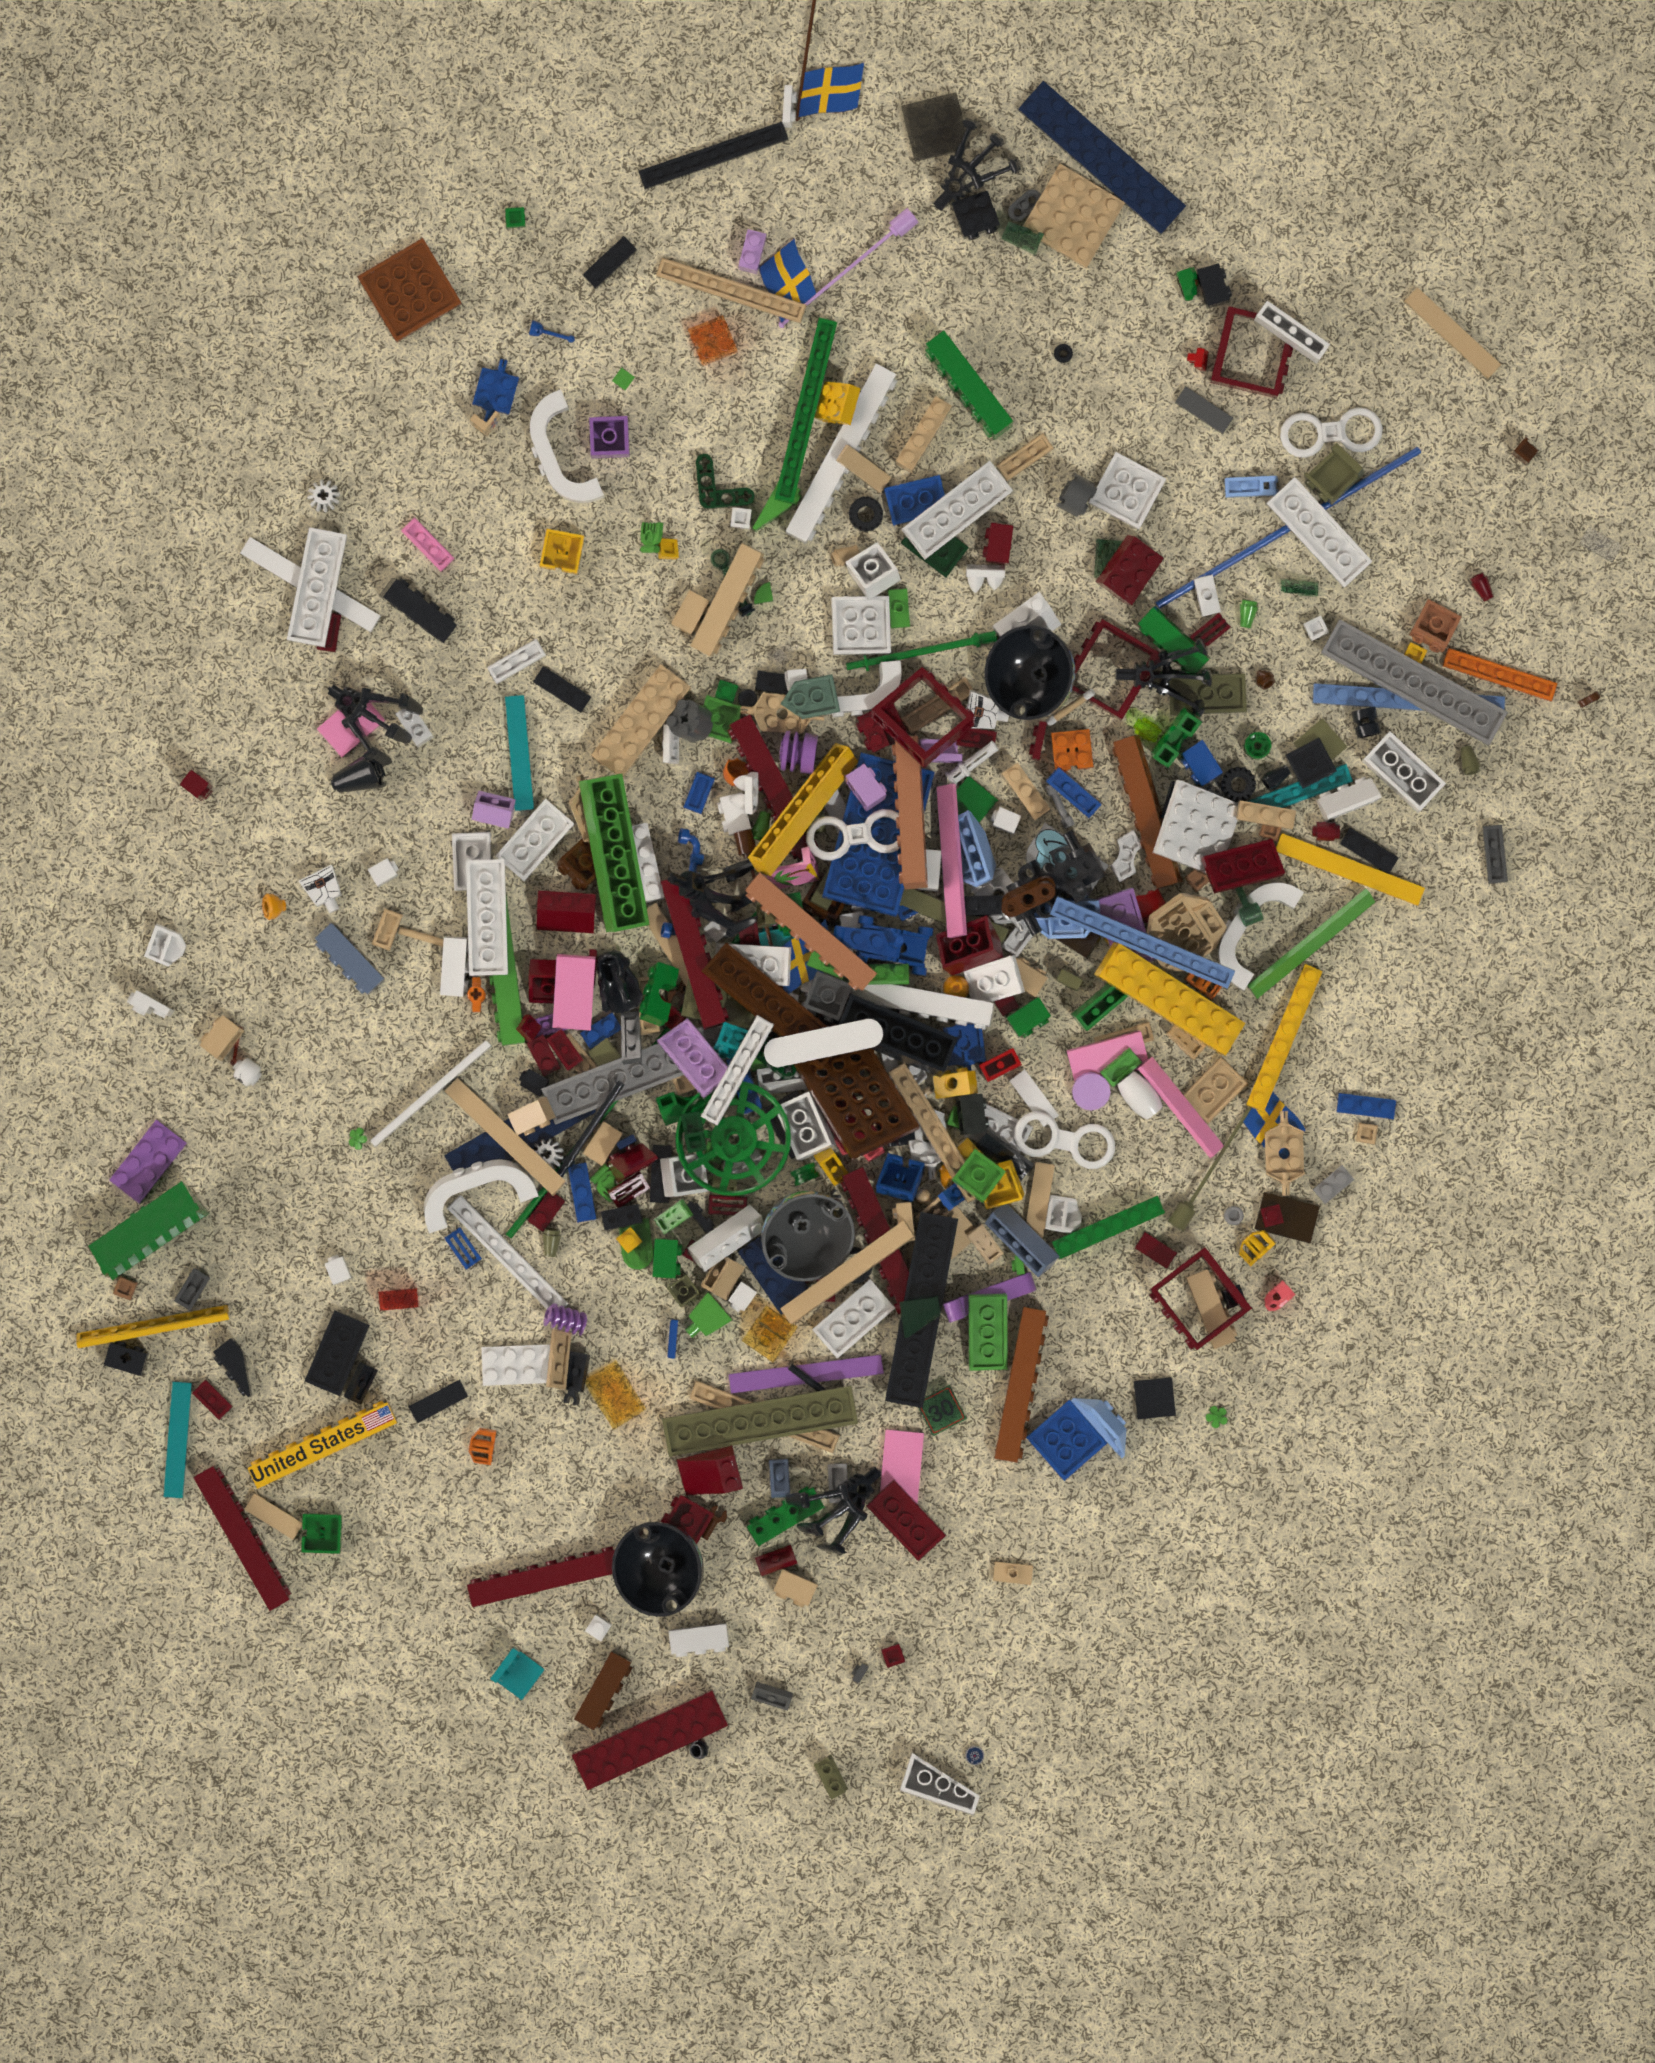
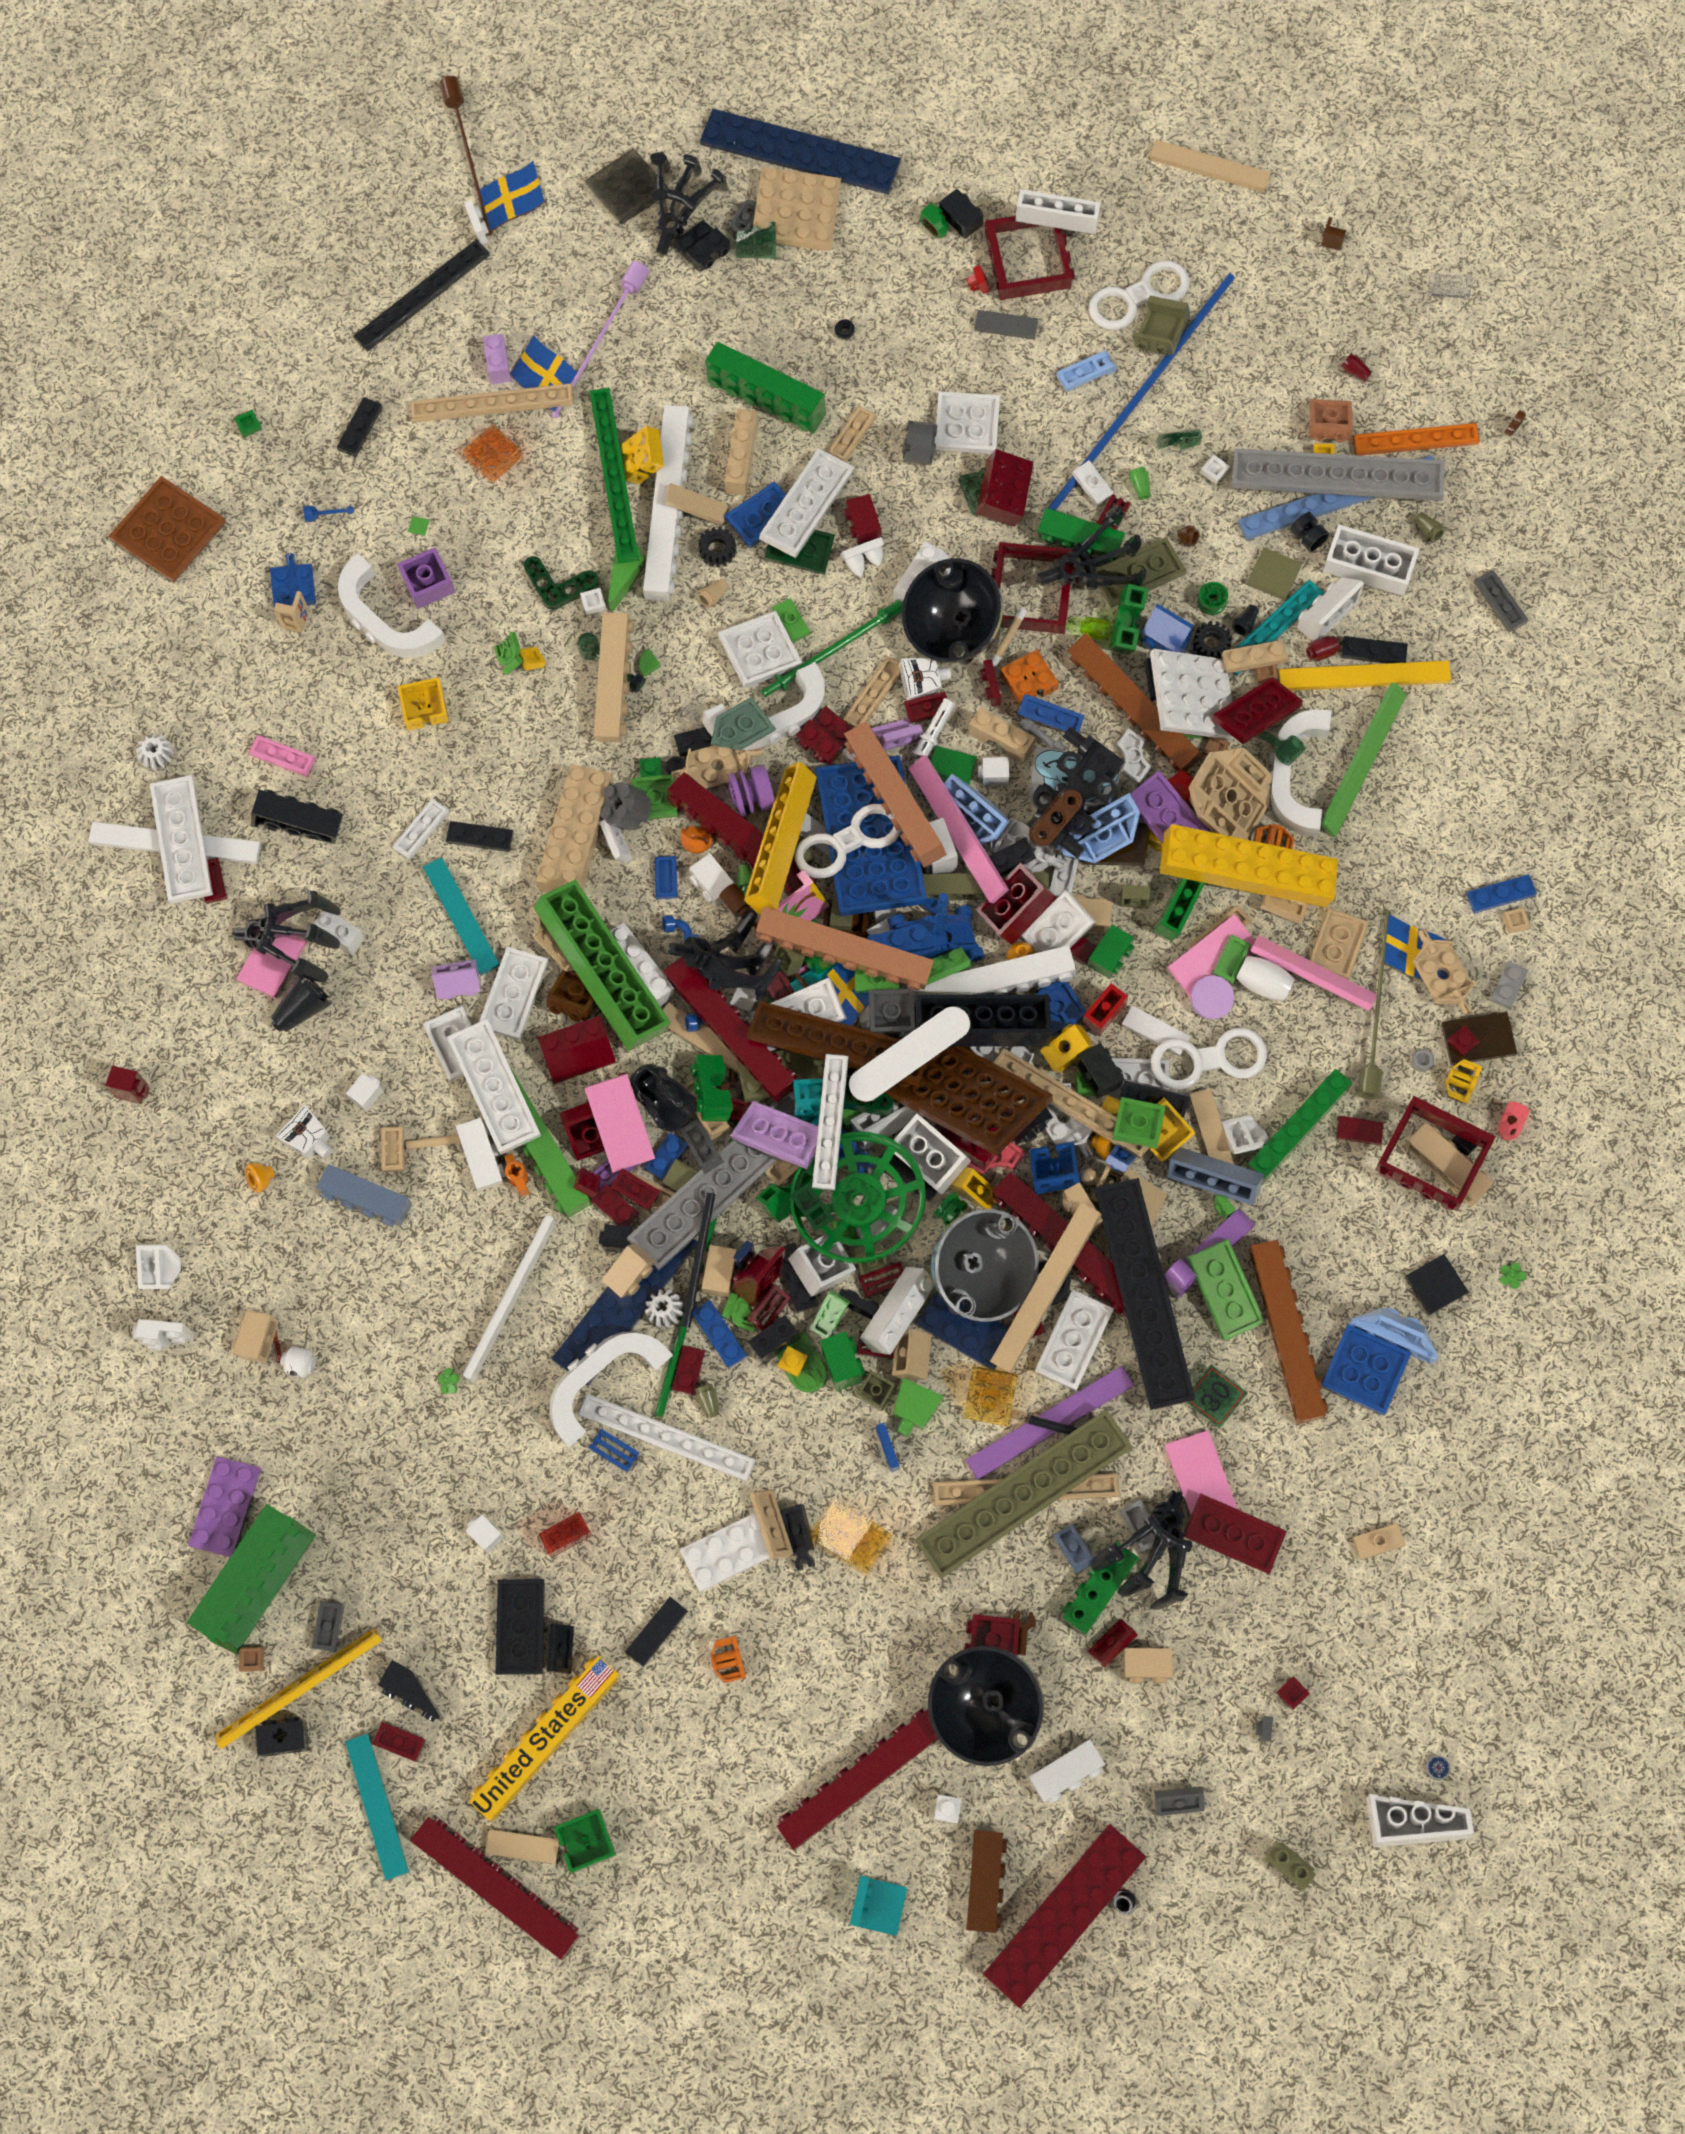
camera: 20 degrees left, 15 degrees down
tan tile [444,1078,566,1196] -> none
medium lavender piece [543,1303,587,1336] -> none
tan brick [671,590,710,636] -> none
dark red slope [677,1445,743,1495] -> none
white brick [728,1282,757,1312] -> none
white tile [730,772,758,814] -> none
white brick [845,542,901,600] -> none
lavender brick [845,764,887,812] -> none
dark red window [871,667,975,768] -> none
clear green slope [900,1296,941,1338] -> none
tan plate [966,1223,1004,1265] -> none
medium blue plate [1050,896,1235,989] -> none
yellow plate [1246,964,1323,1112] -> none
white plate [1266,477,1372,588] -> none
black tile [1285,738,1337,789] -> none

